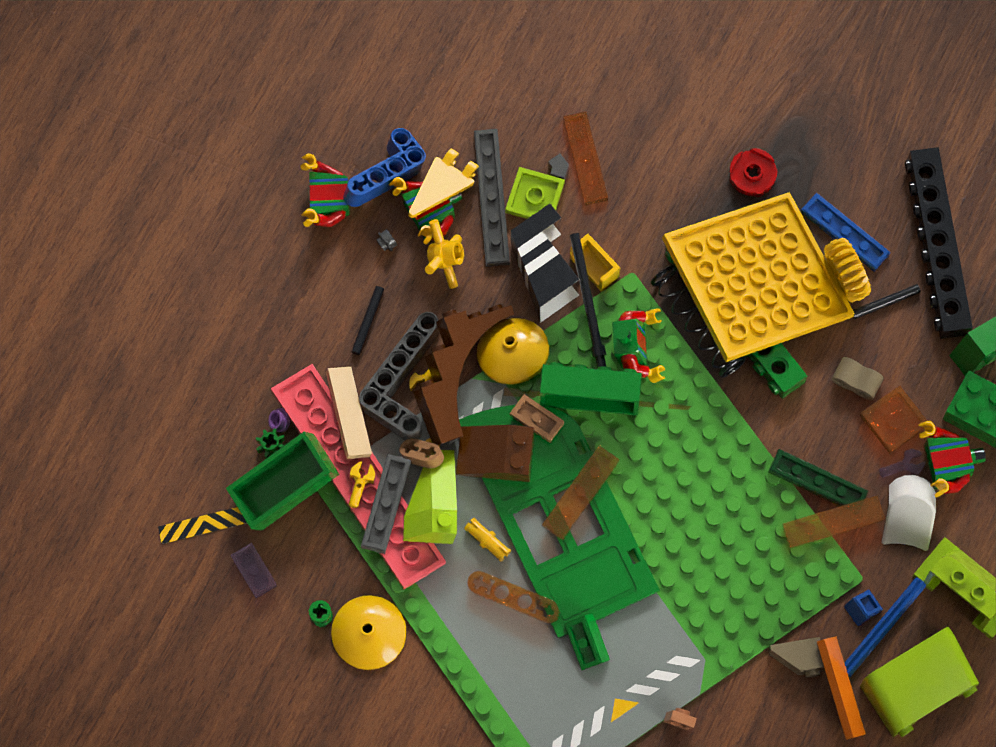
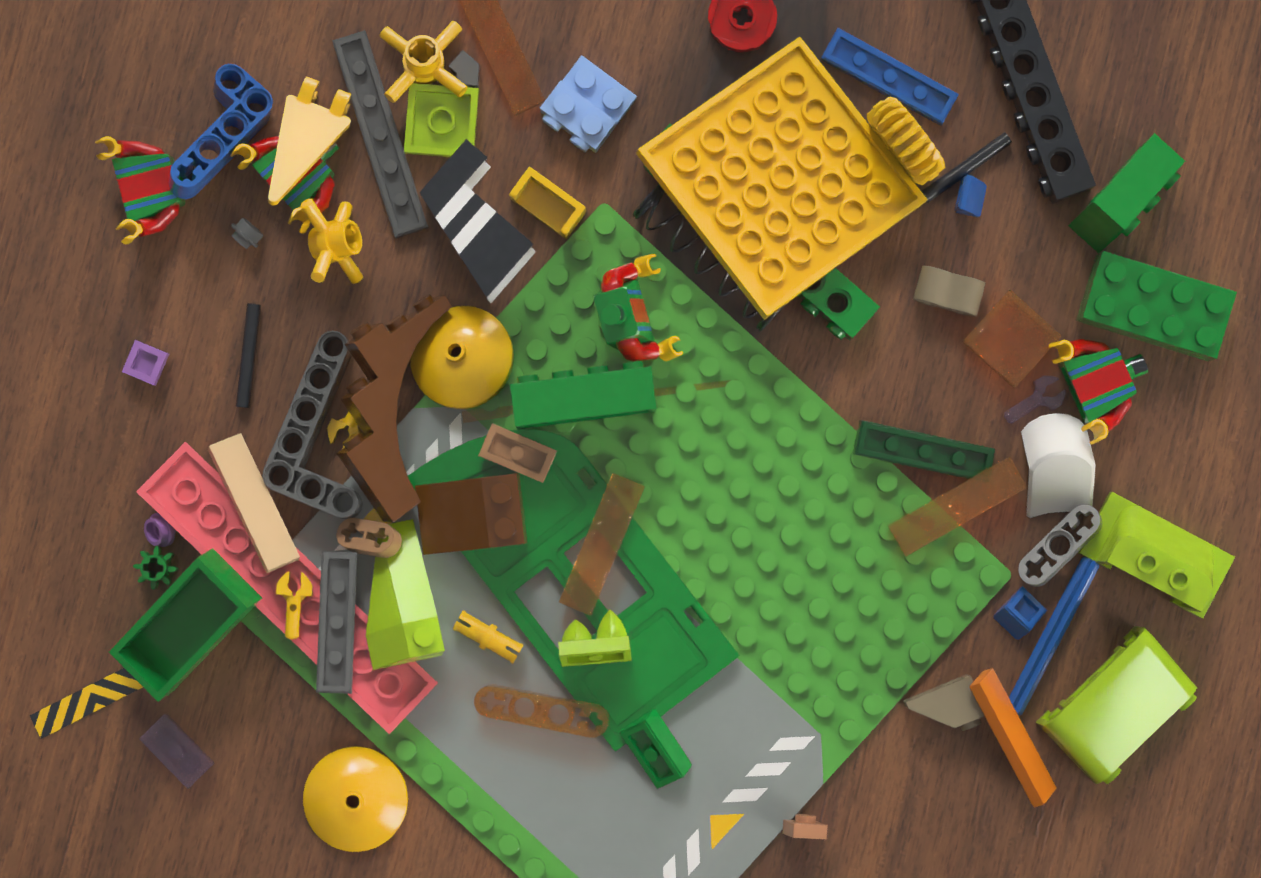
camera: 15 degrees left, 15 degrees up
green bush [309,600,333,627] -> none
black bar [570,233,607,368] -> none
none -> medium lavender plate [122,340,169,386]
none -> yellow bar [379,21,468,103]
none -> light blue plate [540,55,637,153]
none -> lime tile [558,610,632,667]
none -> blue slope [955,175,987,217]
none -> light grey beam [1018,505,1102,587]

